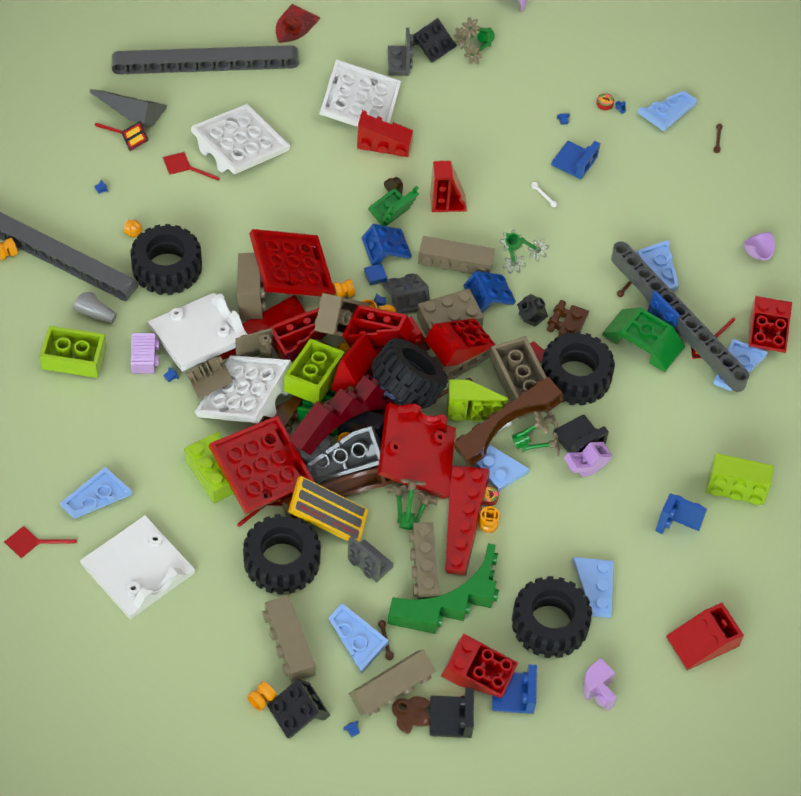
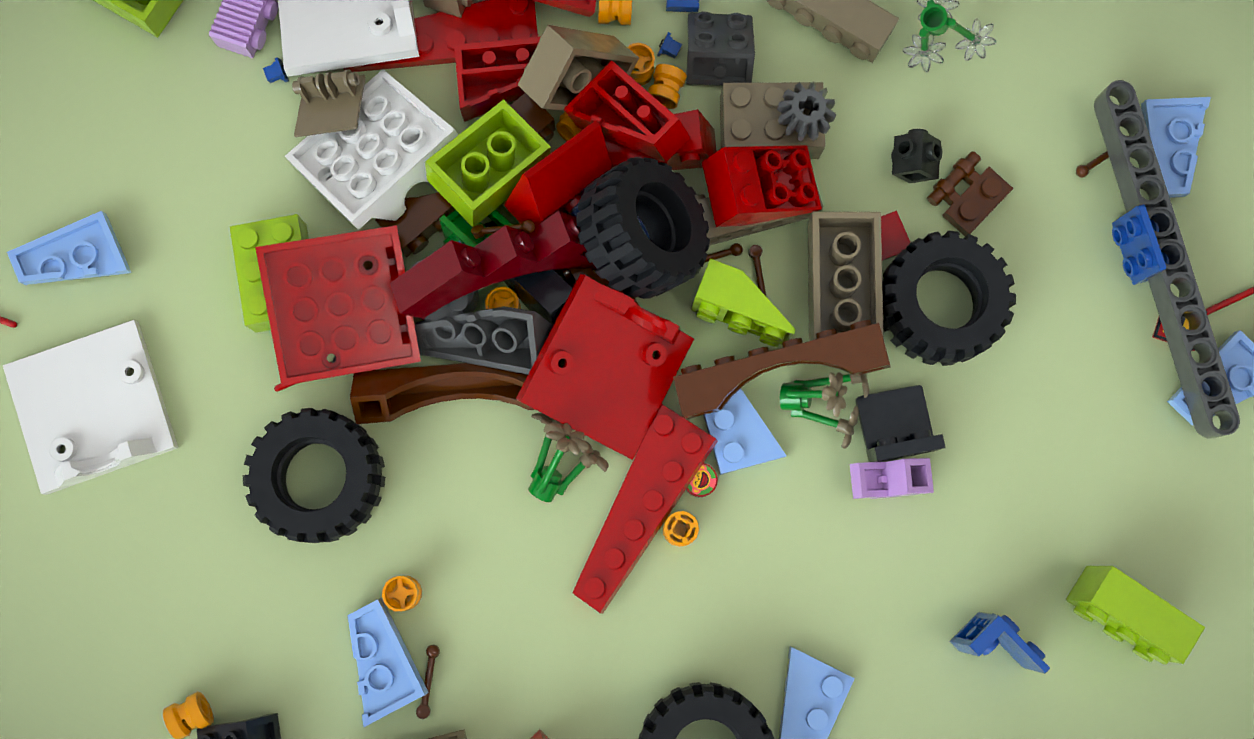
camera: 20 degrees right, 25 degrees up
dark tan hinge [235,328,273,359] -> none
dark tan brick [262,595,316,682] -> none
tile [288,476,368,542] -> none
dark grey bracket [348,536,394,583] -> none
green arch [387,543,499,634] -> none
dark tan brick [409,522,439,599] -> none
blue bracket [463,271,516,314] -> none
green slope [602,307,685,372] -> none
none -> light orange wheel [382,576,422,611]
none -> dark grey gear [777,81,836,142]

